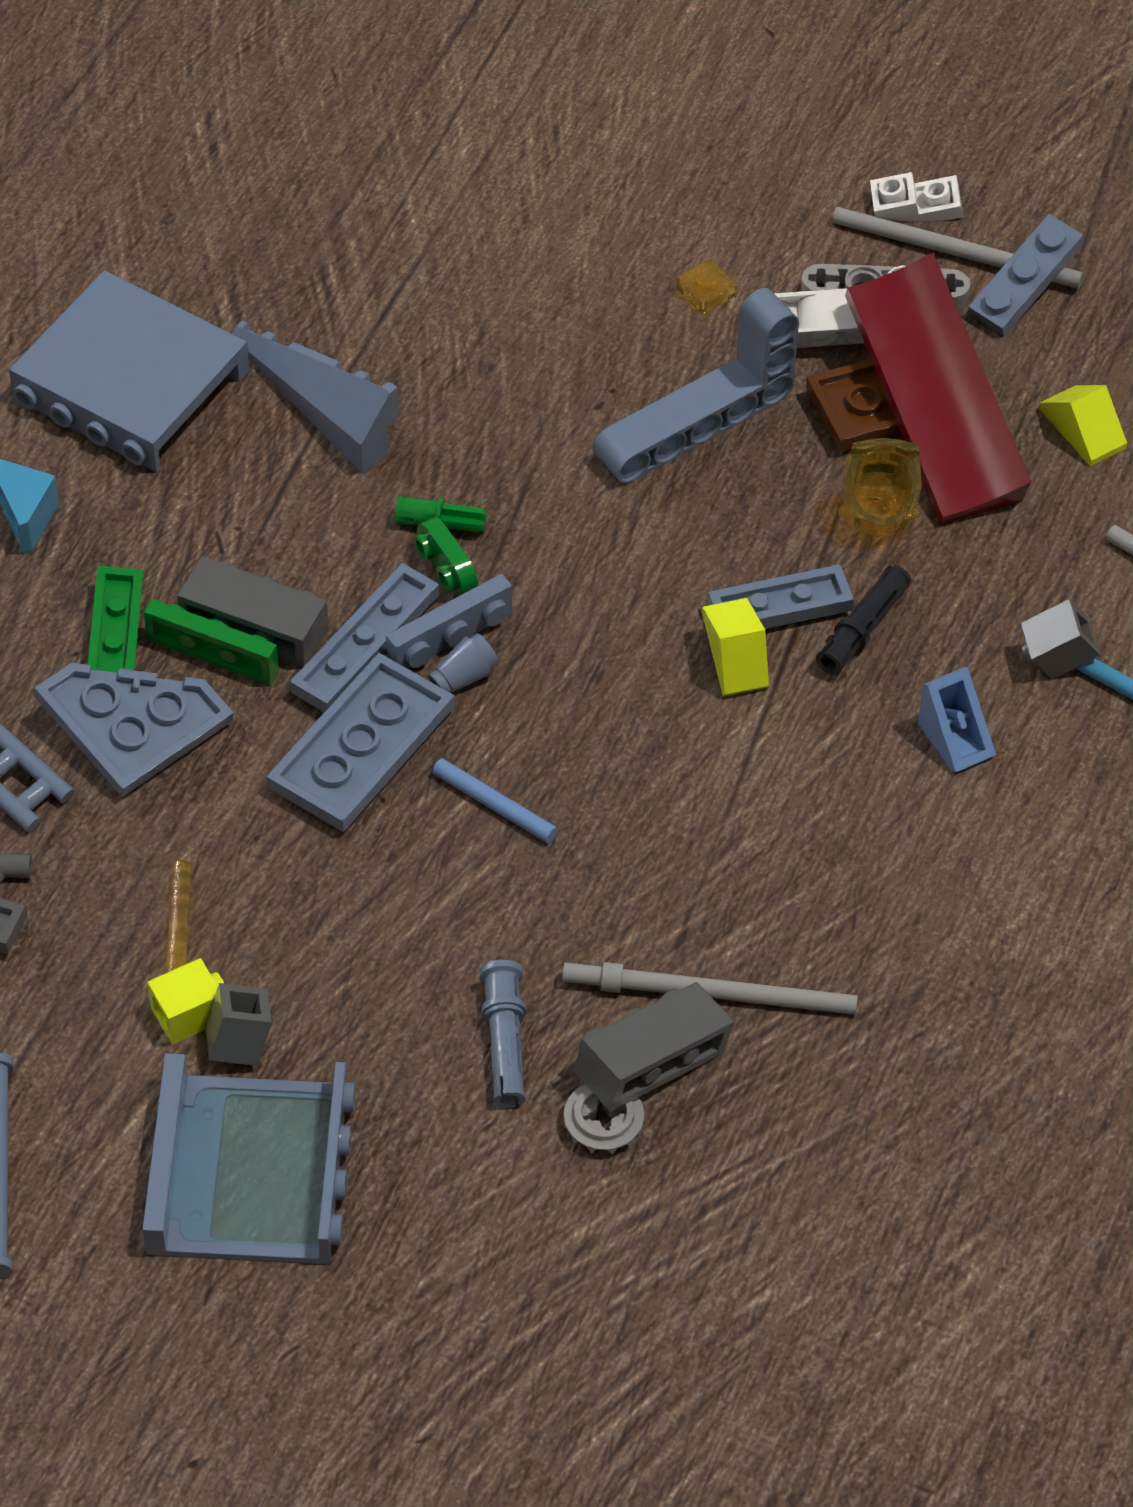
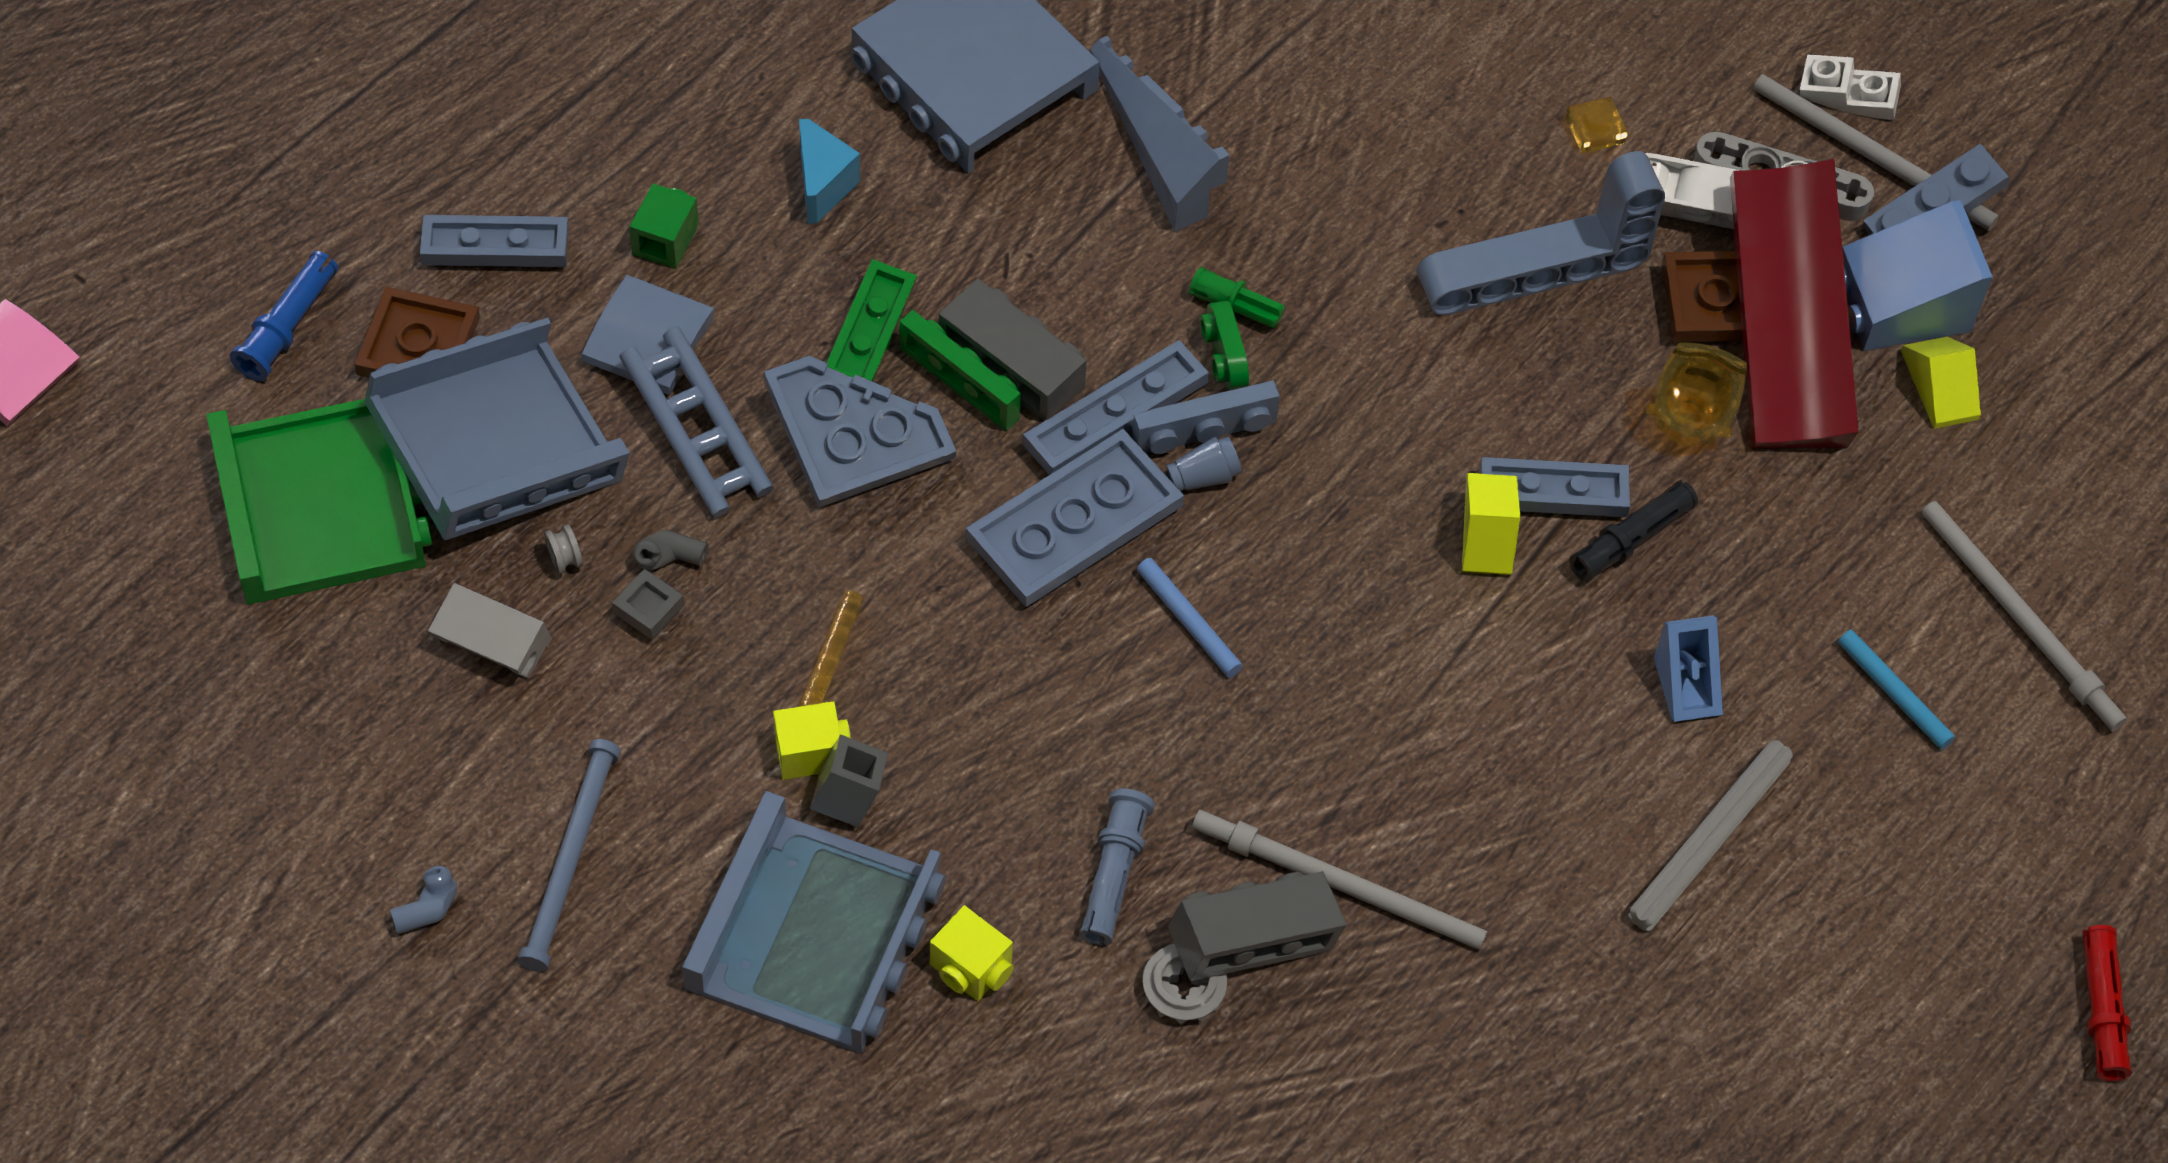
camera: 15 degrees right, 5 degrees up
dark grey brick [1021,599,1101,680] -> none
none -> neon yellow brick [930,905,1014,1001]
none -> light grey axle [1628,740,1793,931]
none -> medium blue slope [1842,200,1993,351]

